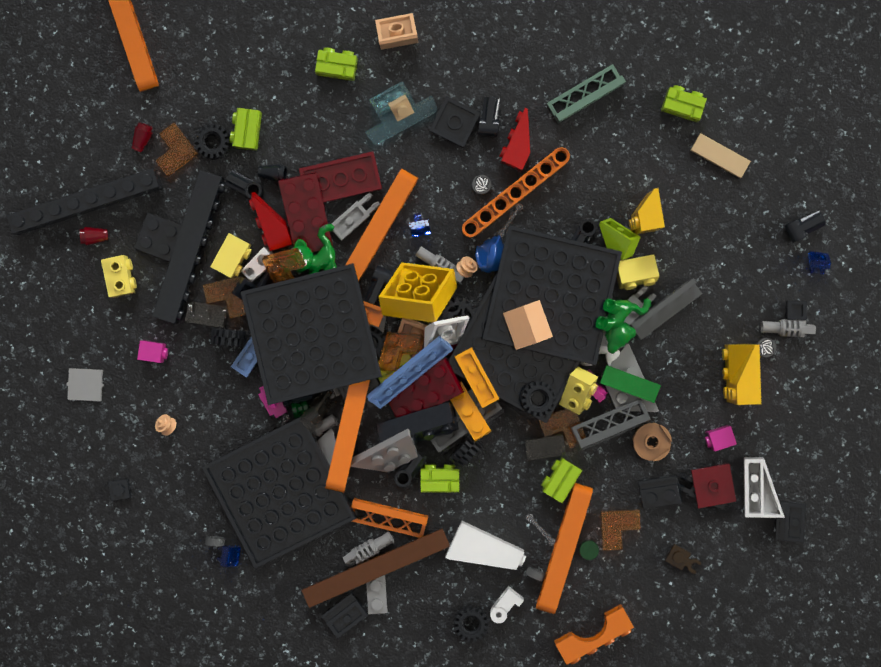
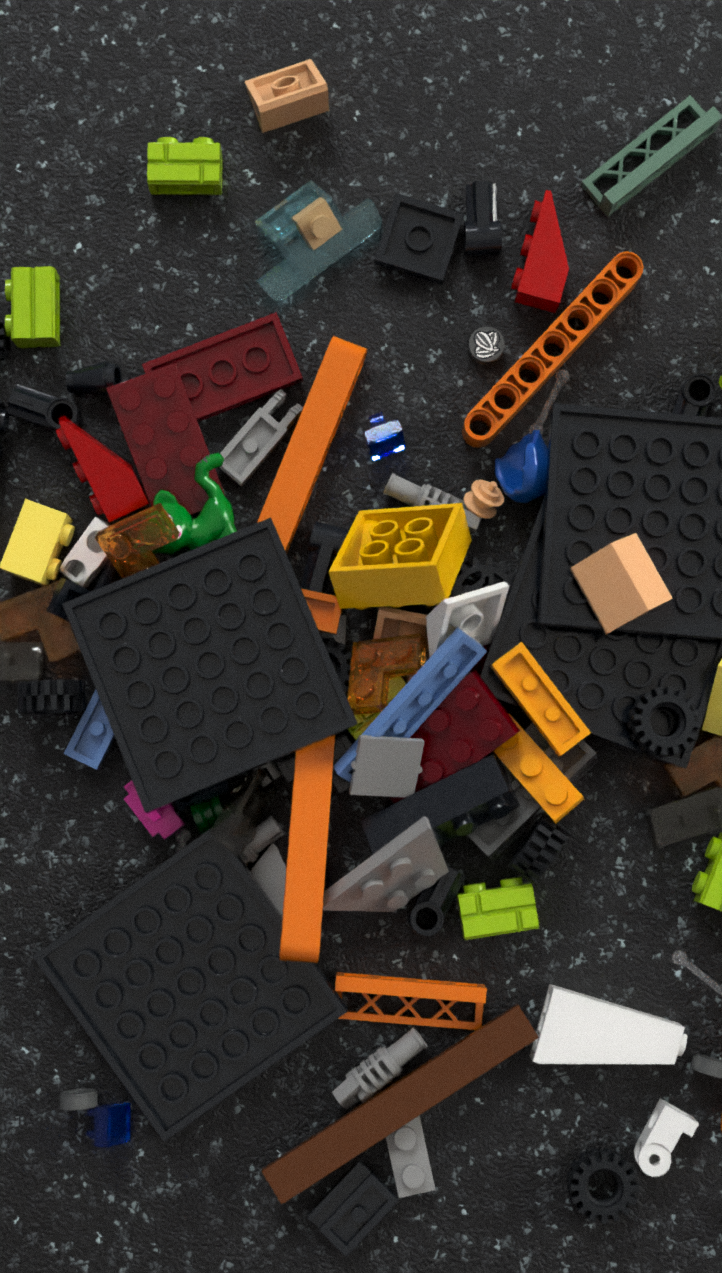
camera: 10 degrees left, 5 degrees down
none -> light grey piece [349,735,424,798]

